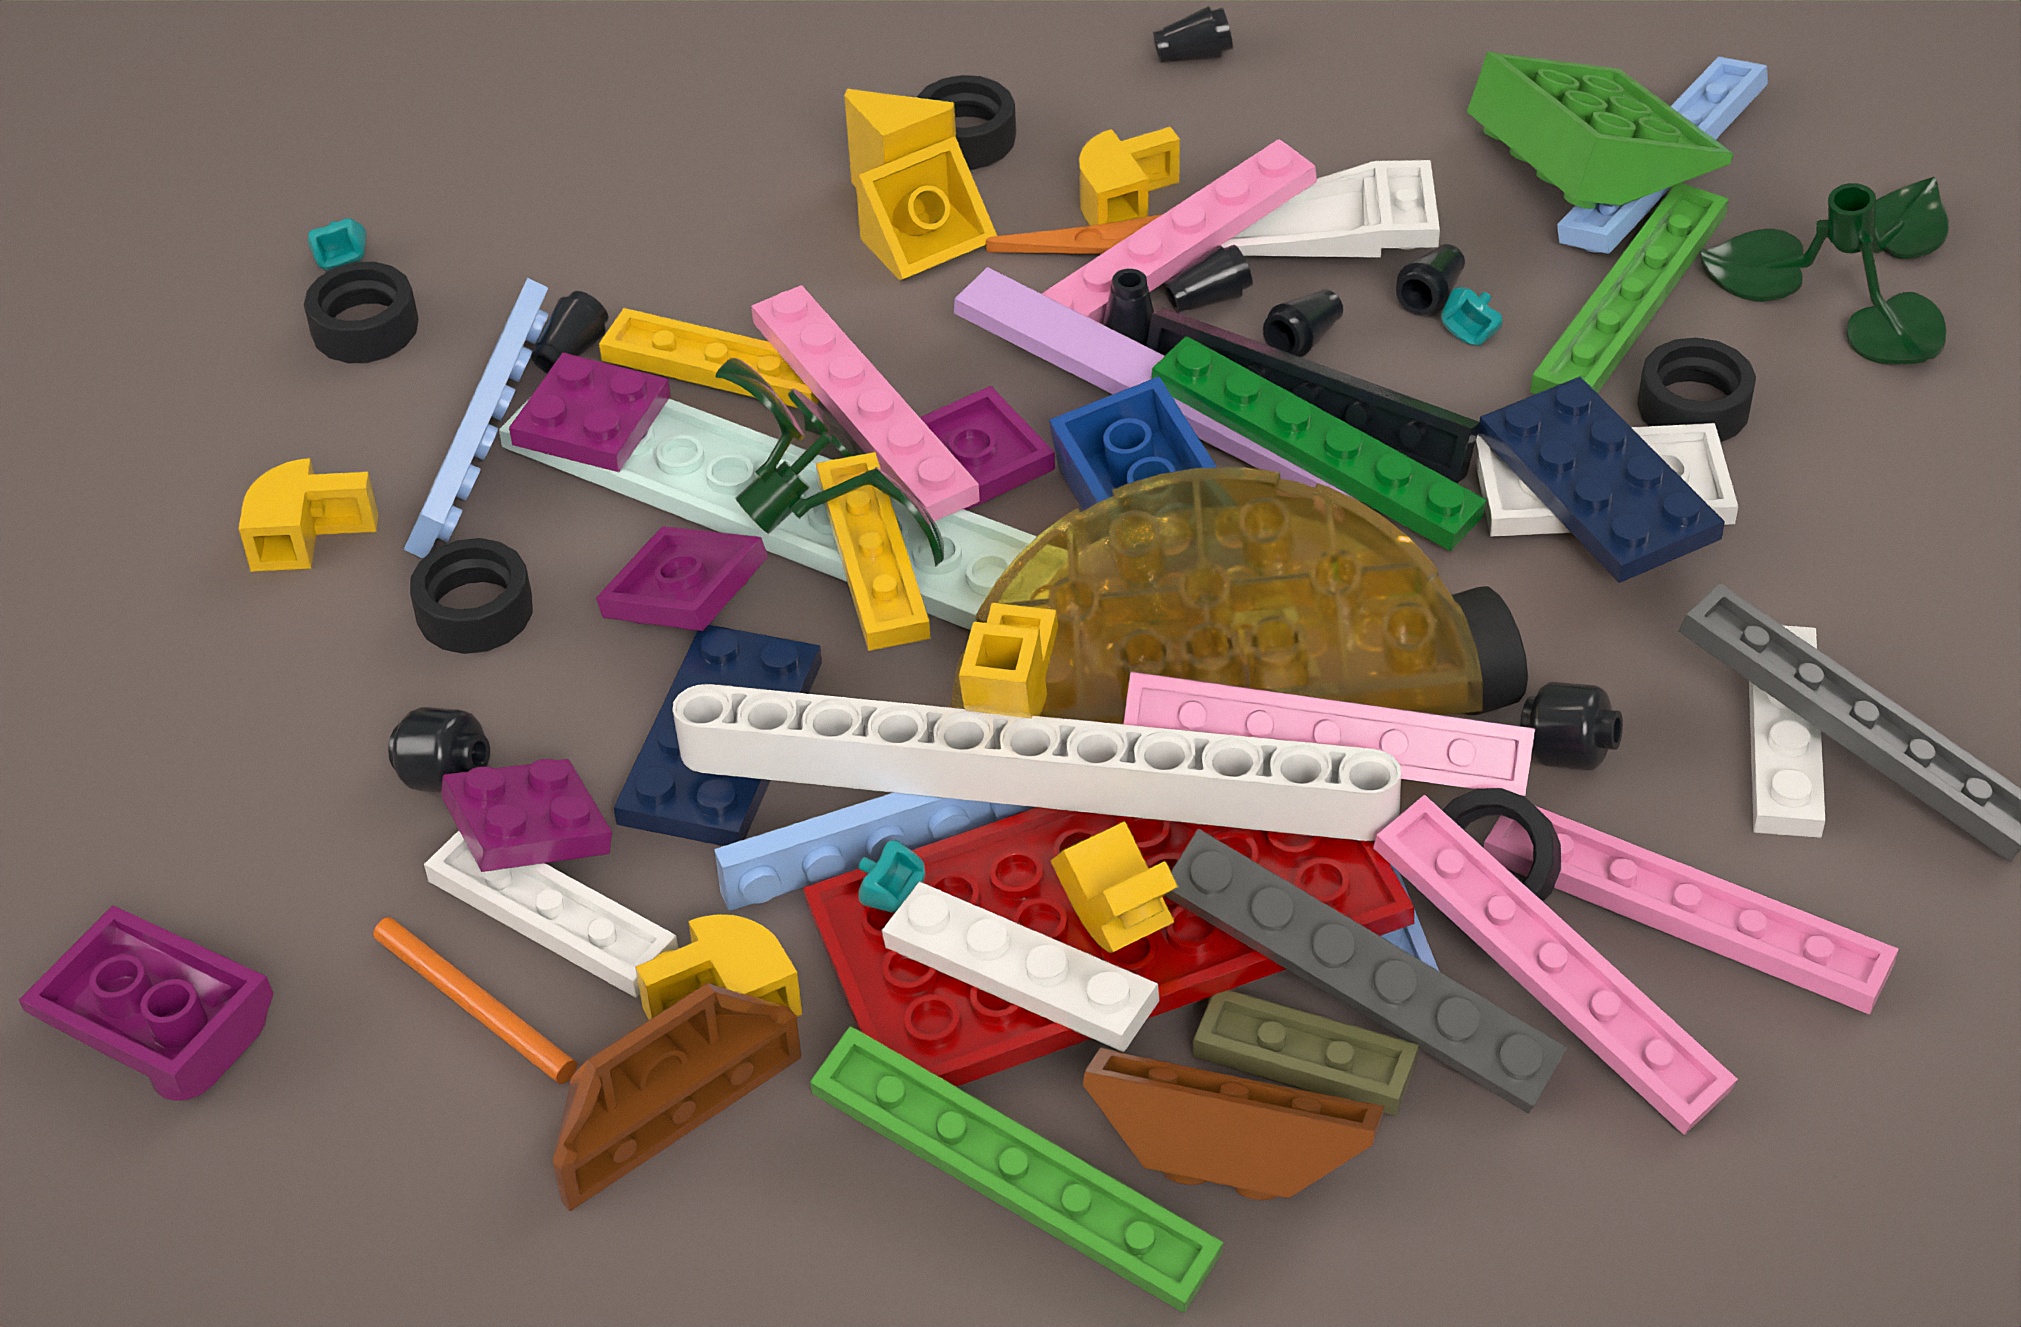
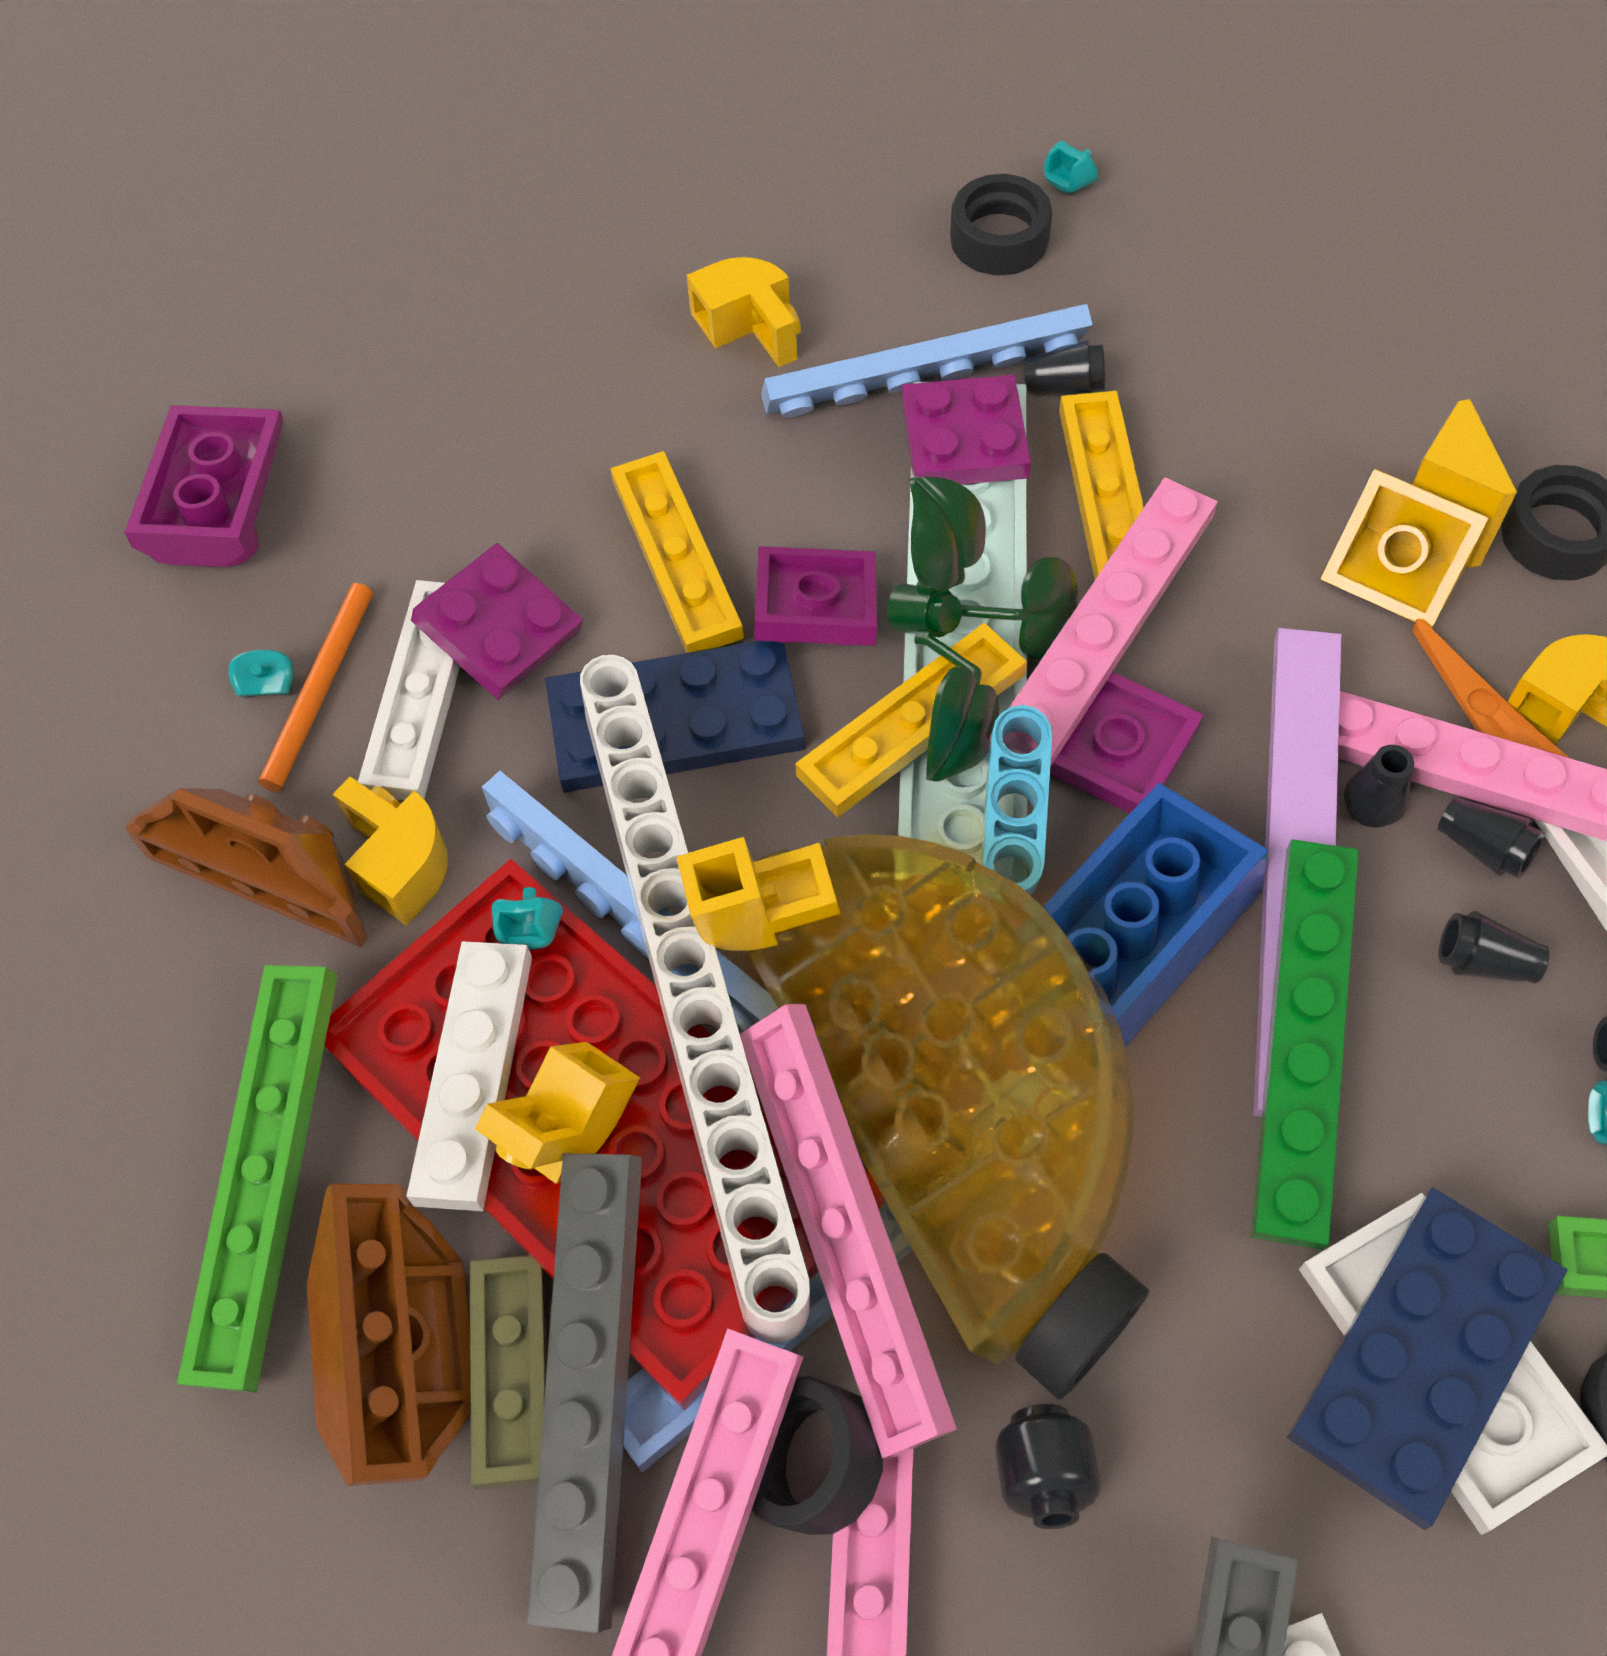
camera: 65 degrees right, 15 degrees up
black head [388,707,490,793] -> none
black tyre [410,538,533,654] -> none
black plate [1146,308,1480,483] -> none
none -> teal piece [228,650,295,698]
none -> yellow plate [610,451,744,653]
none -> medium azure beam [980,705,1052,905]

